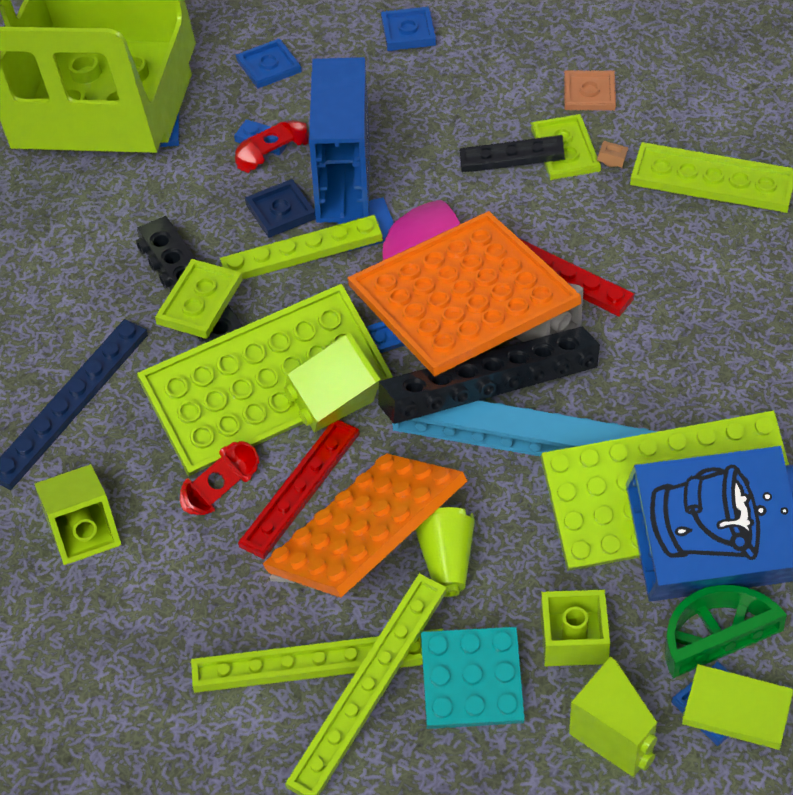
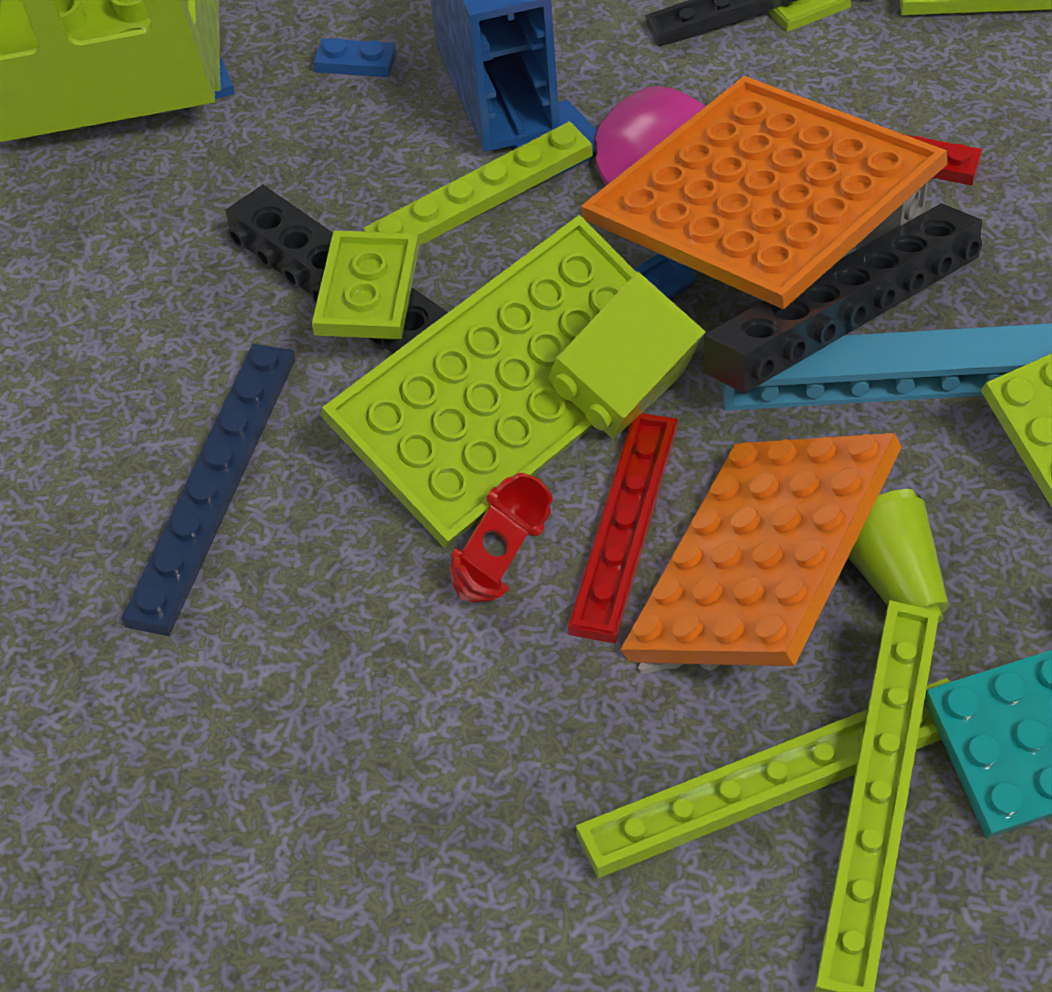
camera: 15 degrees left, 0 degrees up
lime slope [34,464,121,565] -> none
red piece [235,120,309,173] -> none
dark blue plate [245,179,316,238] -> none

